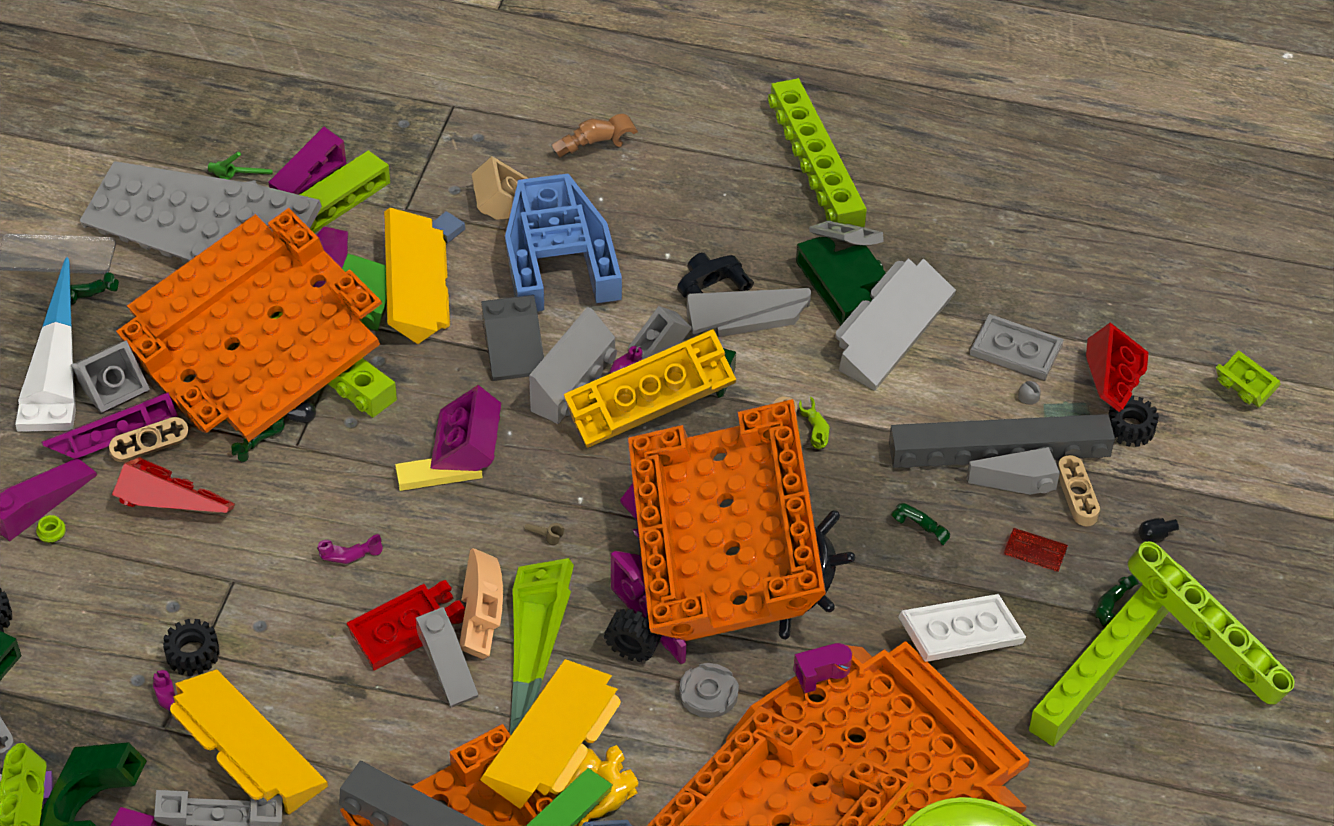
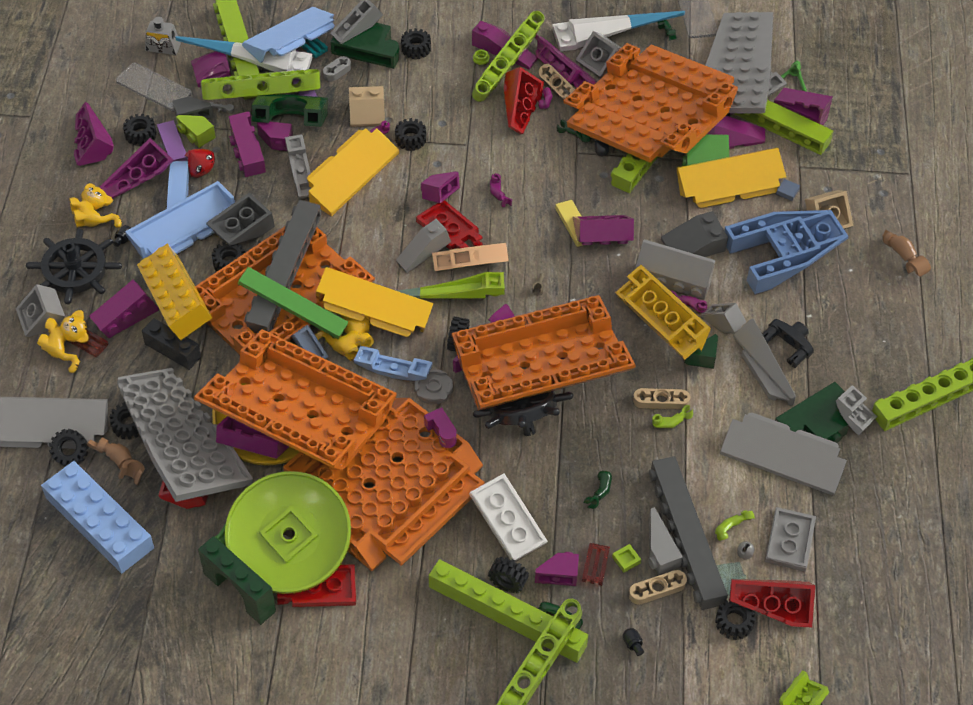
camera: 80 degrees right, 5 degrees up
none -> tan slope [349,86,385,127]
none -> light blue slope [354,346,433,381]
none -> magenta slope [421,171,460,203]
none -> lime beam [472,11,544,102]
none -> black tyre [488,557,529,593]
none -> magenta slope [535,552,579,586]
none -> magenta arm [538,87,553,110]
none -> lime plate [612,544,641,573]
none -> lime arm [715,510,755,541]

